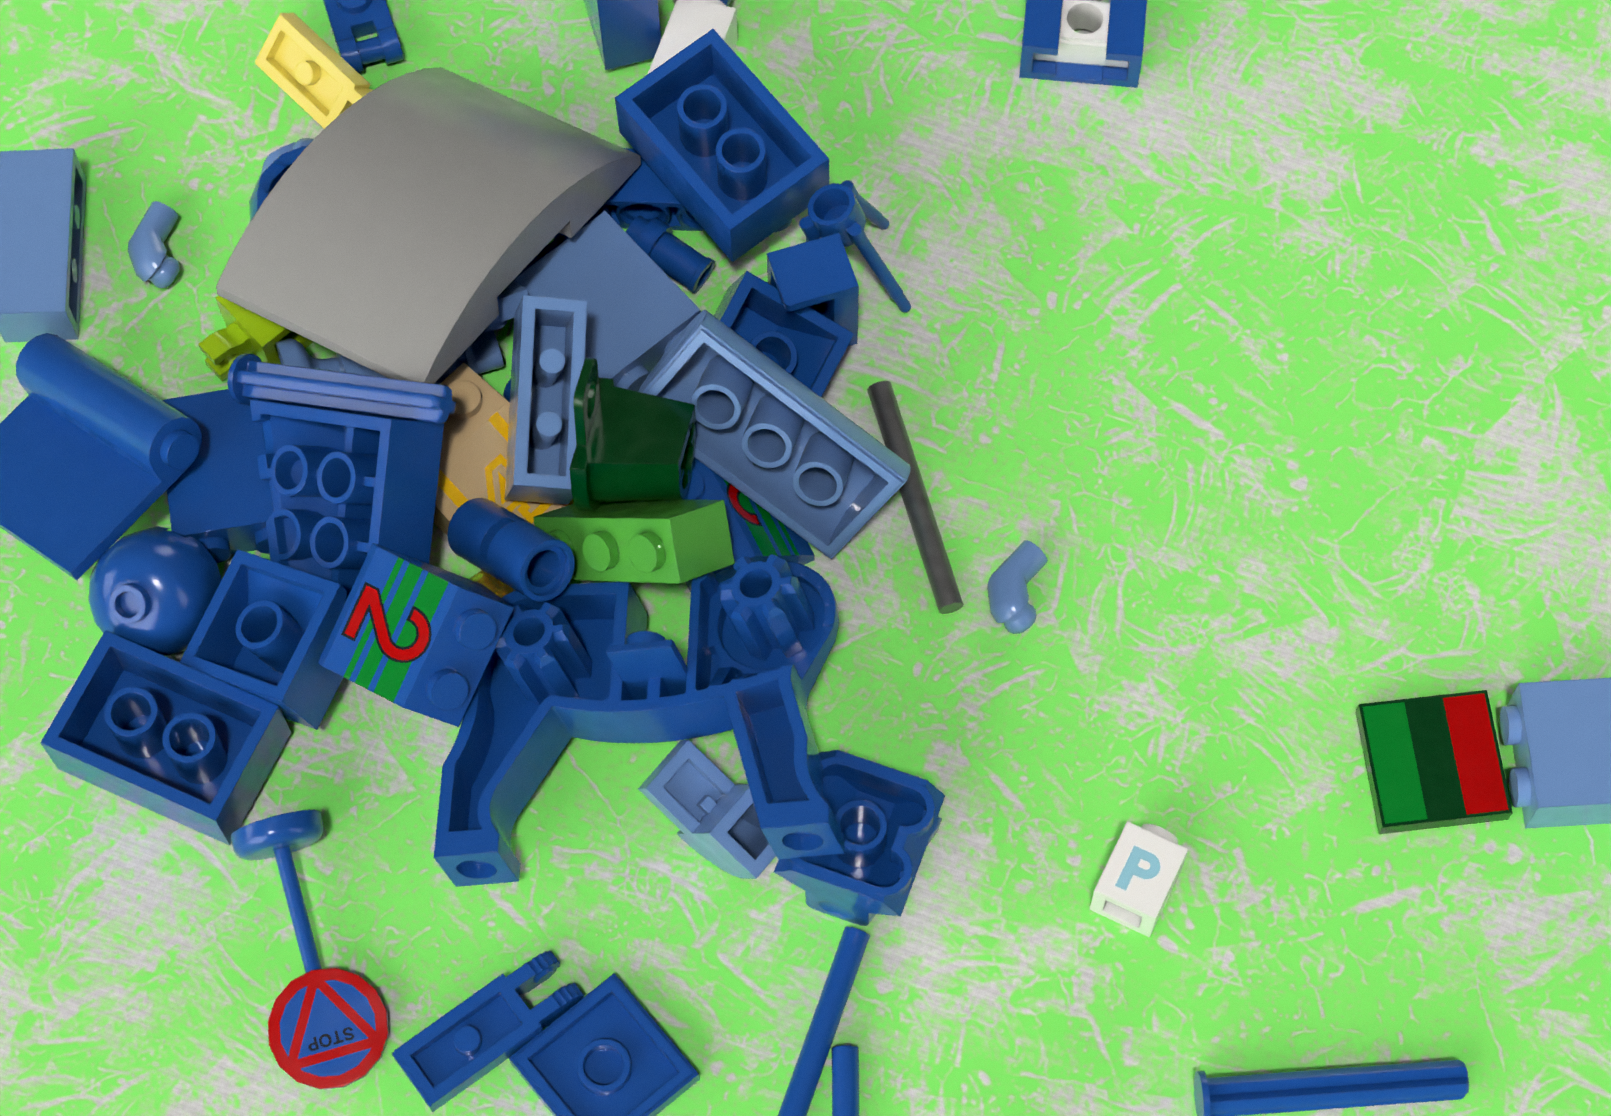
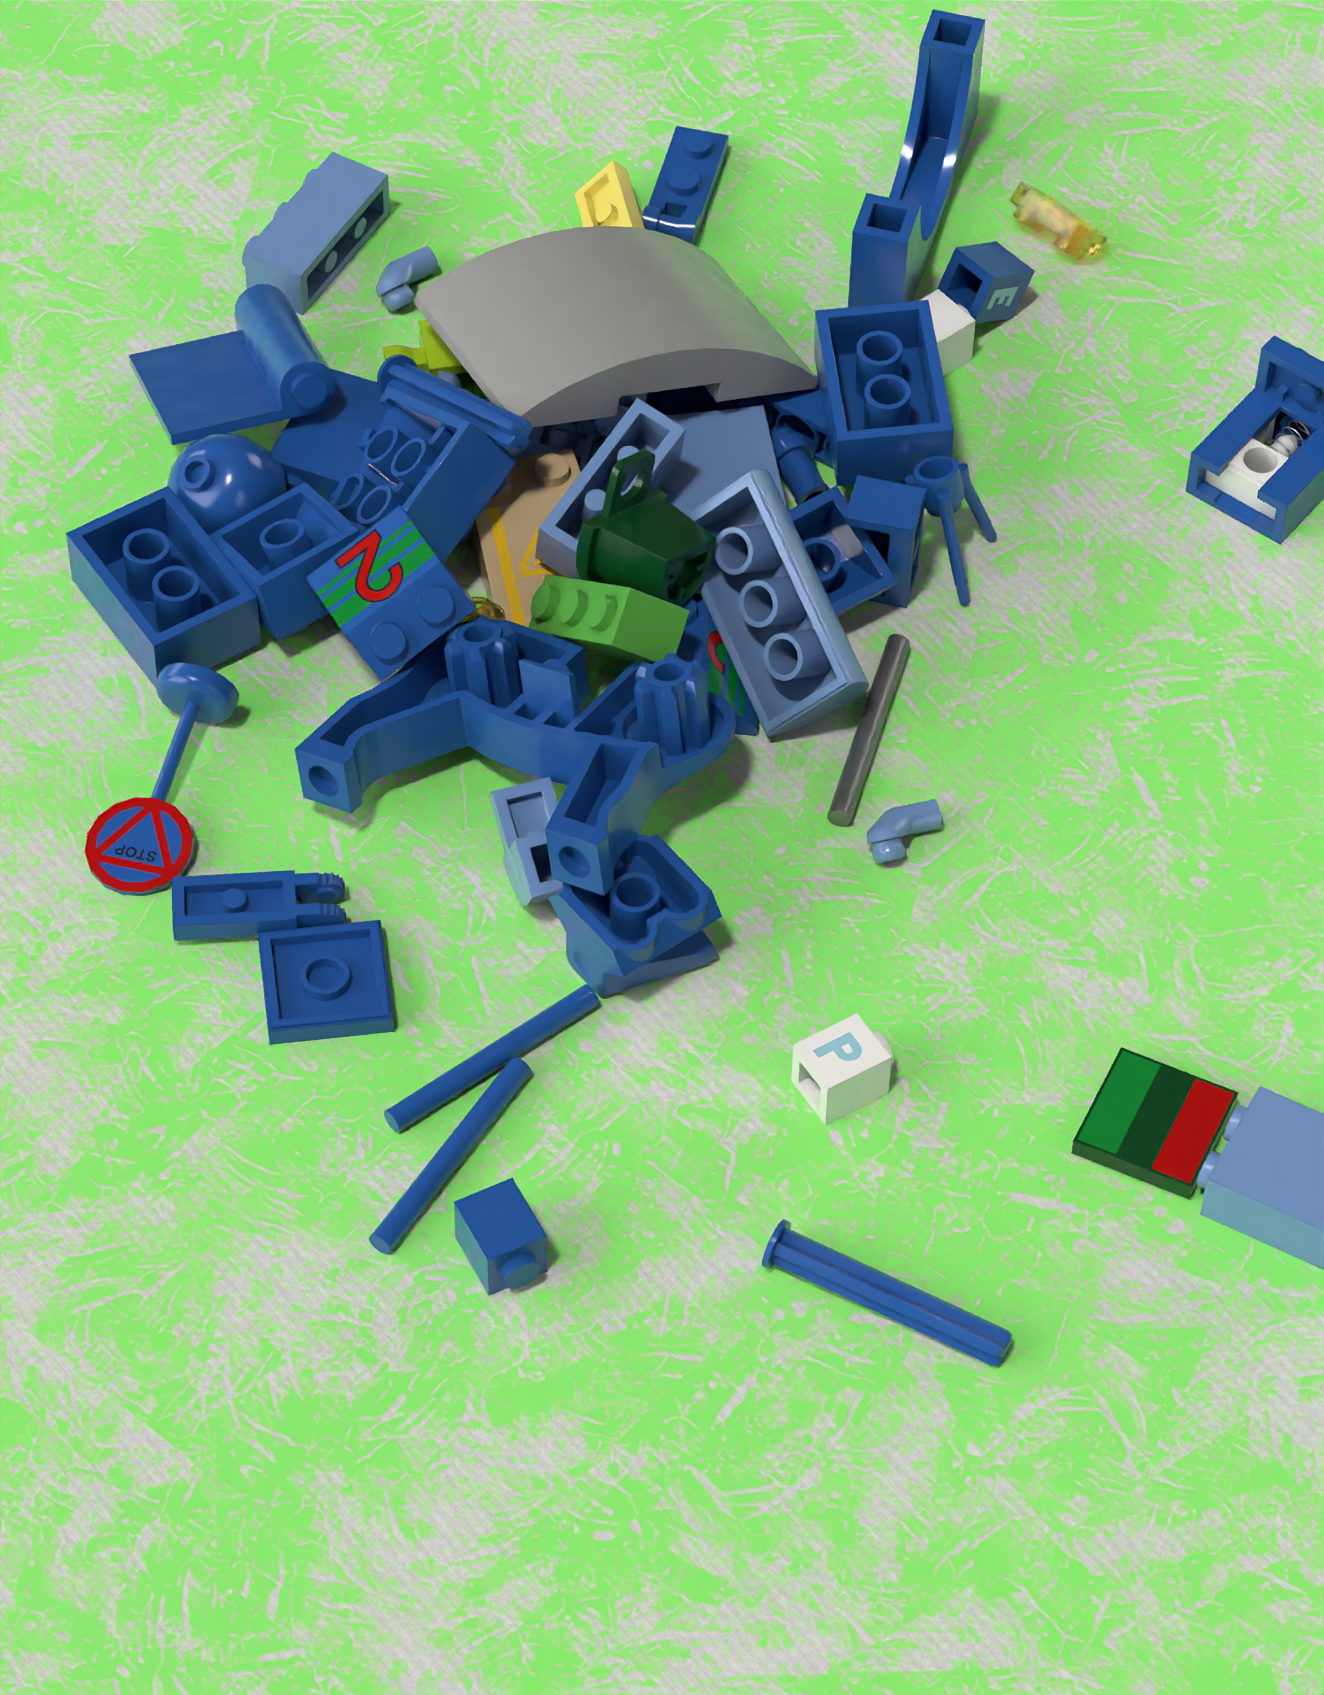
camera: 30 degrees right, 15 degrees down
blue pin [447,498,575,602] -> none

